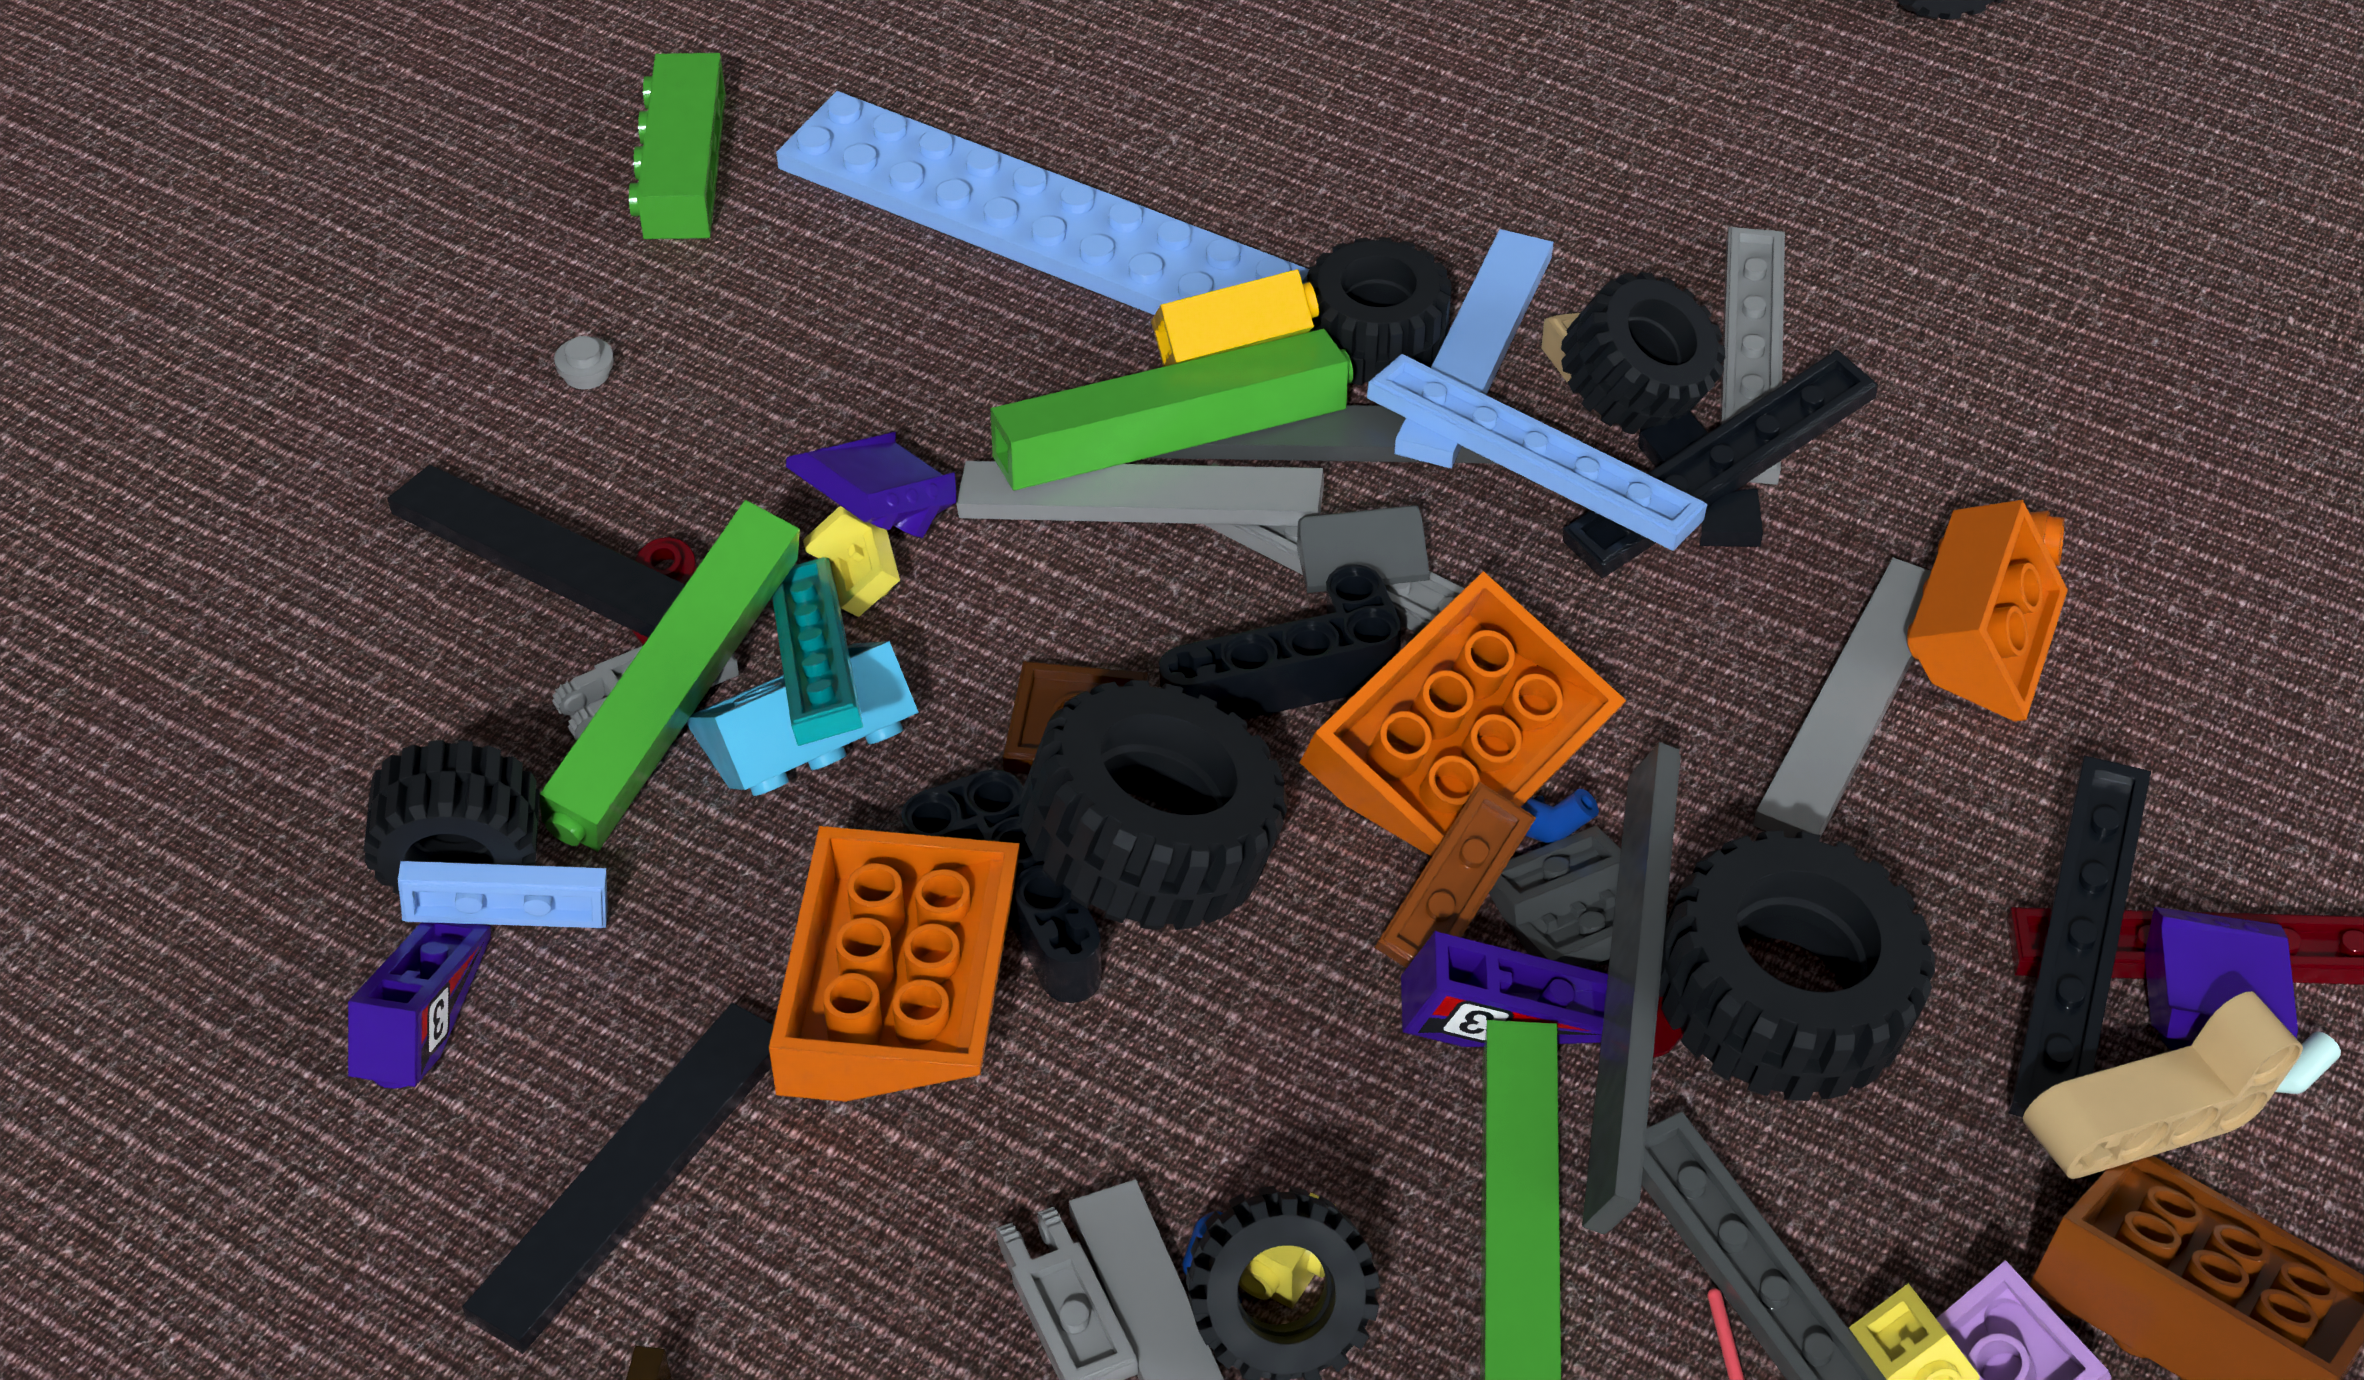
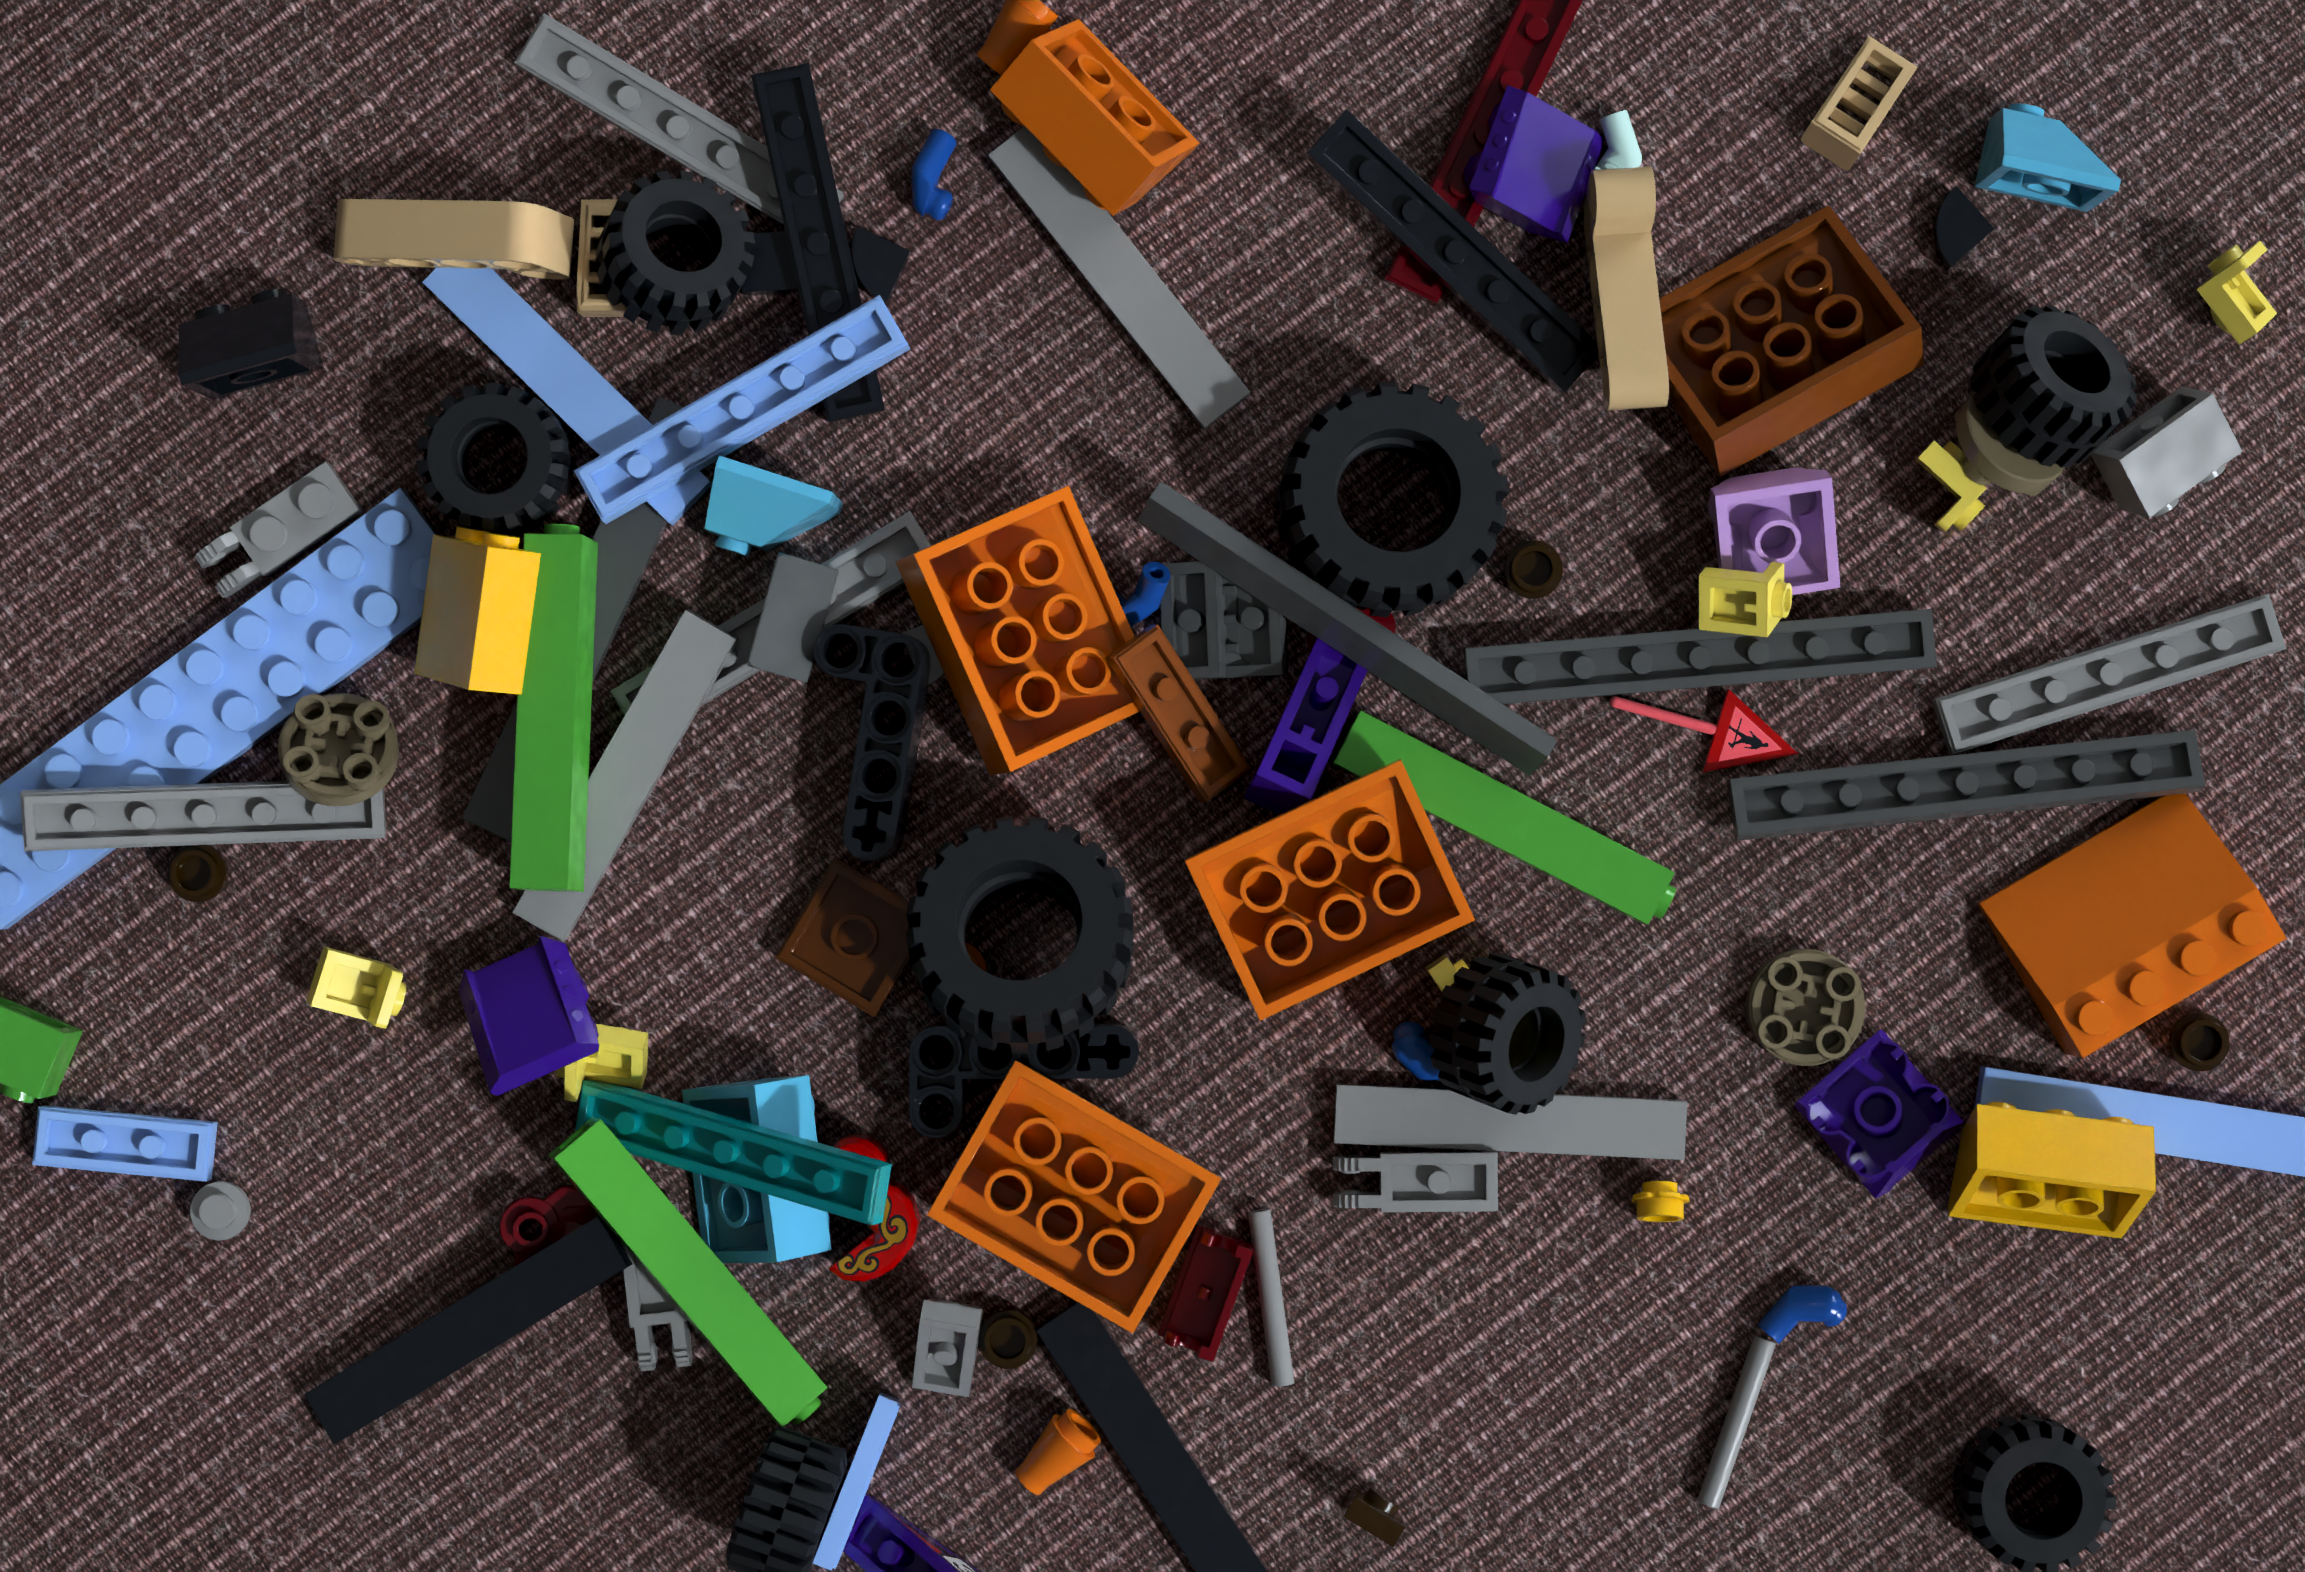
camera: 65 degrees left, 40 degrees up
none -> light grey tile [20,781,387,851]
none -> light blue tile [32,1105,218,1182]
none -> dark brown plate [168,845,228,902]
none -> black slope [178,289,324,400]
none -> light grey hinge [194,461,363,598]
none -> dark tan tile [278,693,399,806]
none -> light yellow bracket [306,946,406,1029]
none -> tan beam [333,199,574,280]
none -> medium azure slope [704,455,843,557]
none -> red animal [828,1133,921,1282]
none -> blue arm [911,129,957,221]
none -> light grey slope [912,1298,984,1397]
none -> dark brown plate [979,1309,1038,1369]
none -> orange cone [1015,1409,1101,1495]
none -> dark red hinge [1158,1224,1253,1362]
none -> orange slope [1185,759,1475,1021]
none -> light grey bar [1247,1209,1295,1387]
none -> dark brown plate [1504,540,1563,599]

